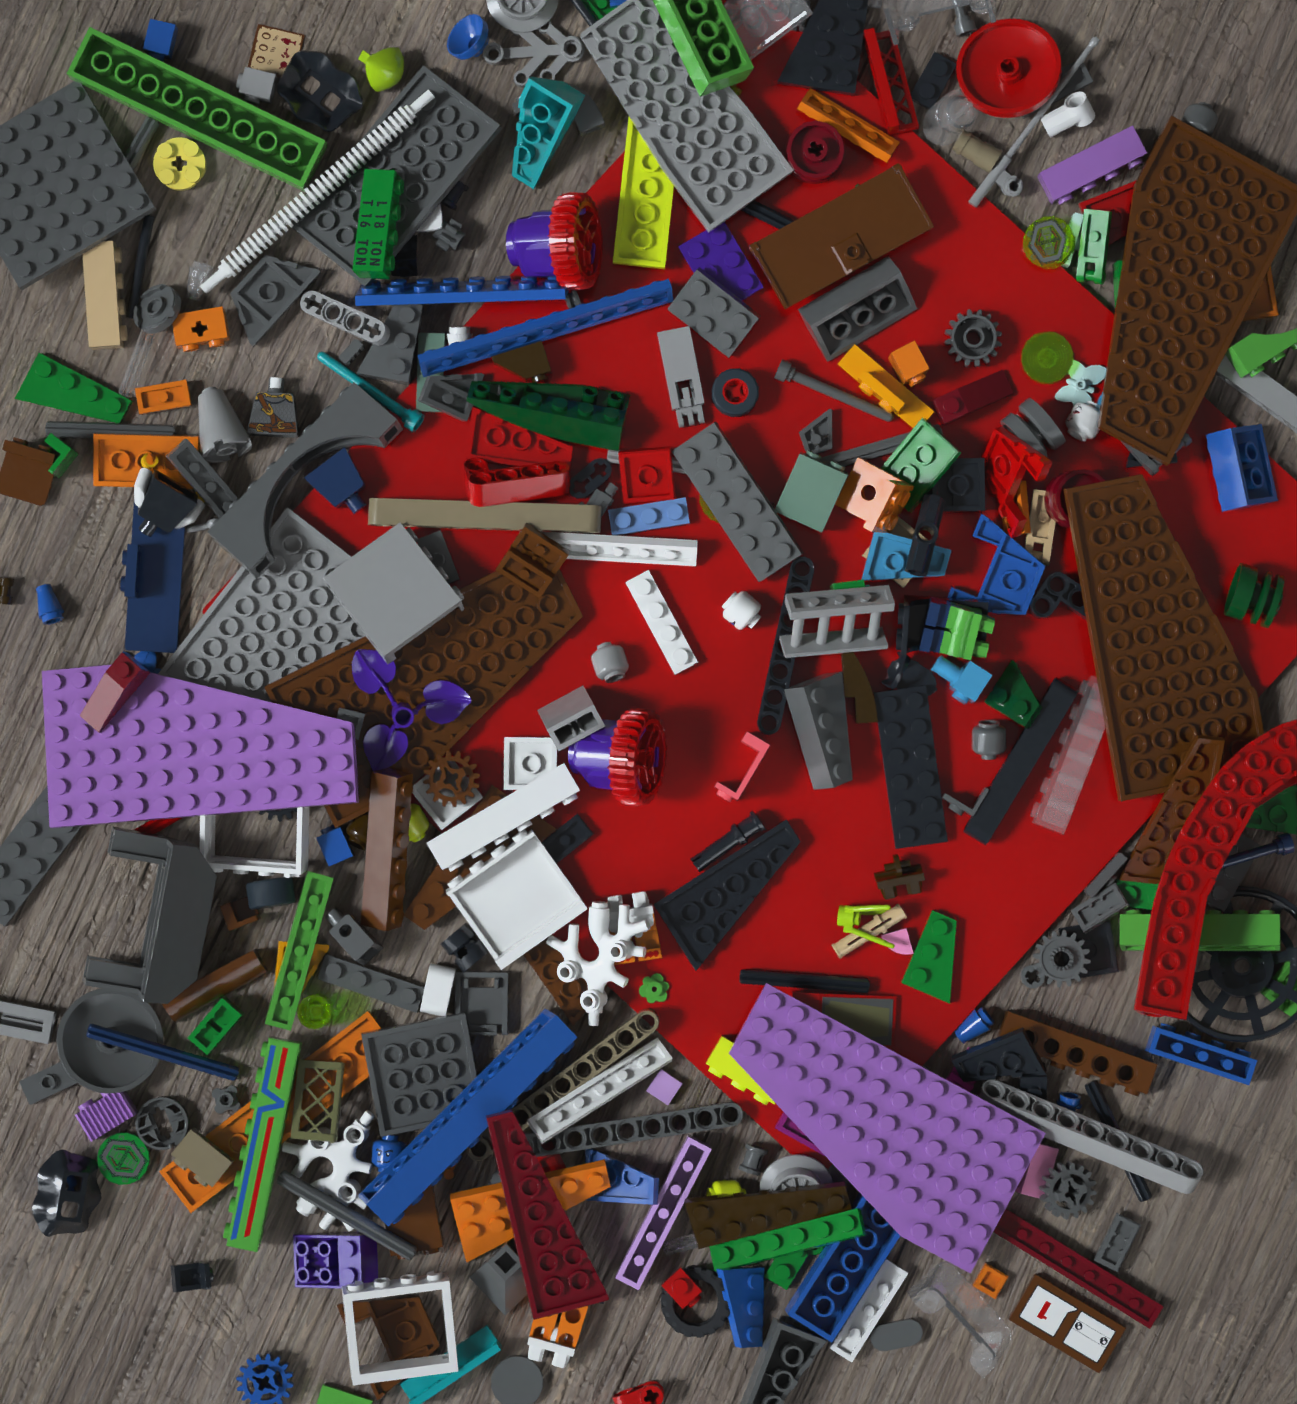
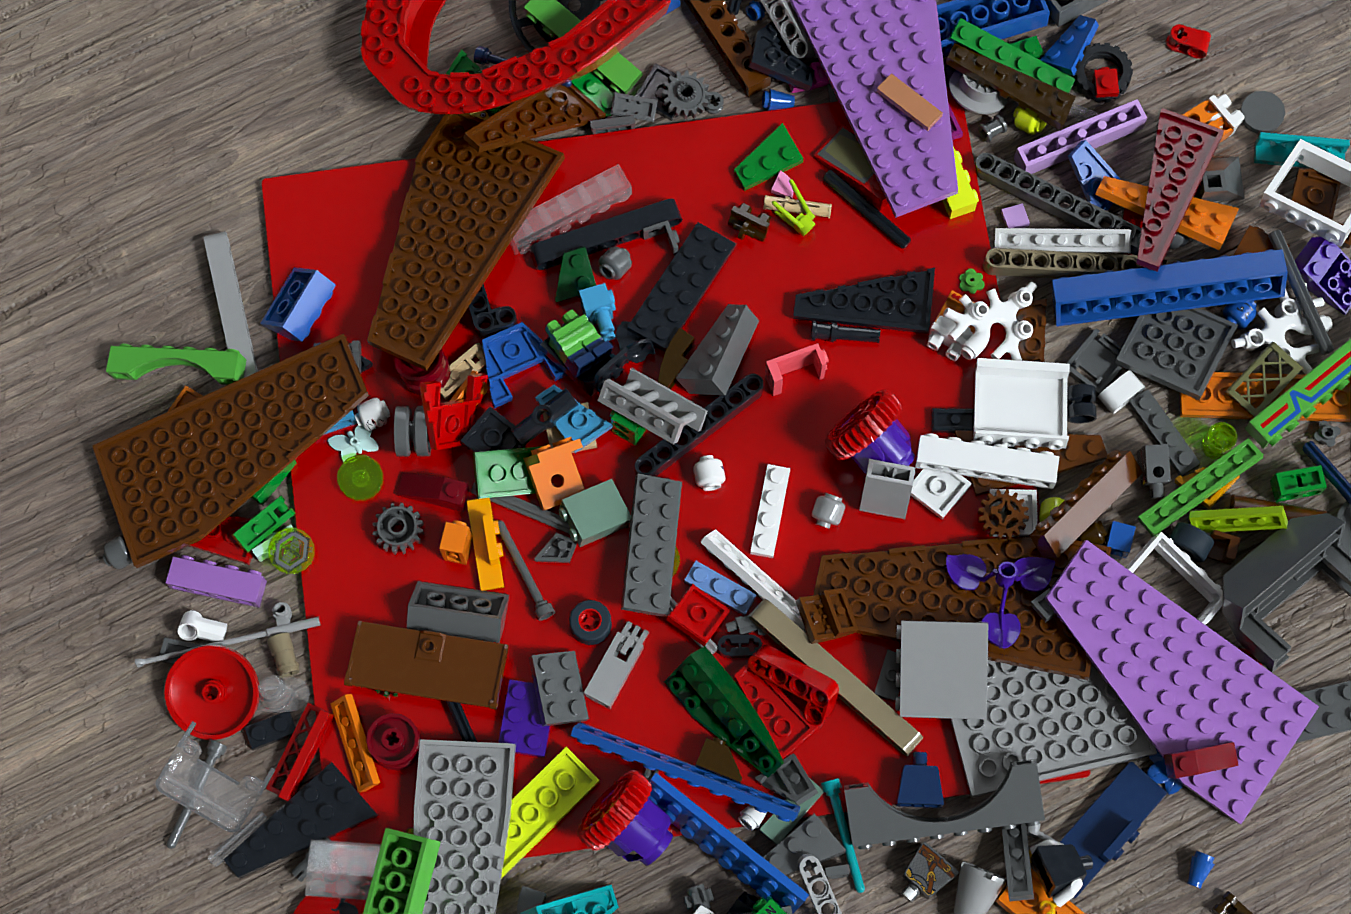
camera: 140 degrees left, 15 degrees down
dark green wheel [1224,563,1285,628] -> none
none -> nougat tile [876,73,943,131]
none -> lime plate [1189,506,1288,533]

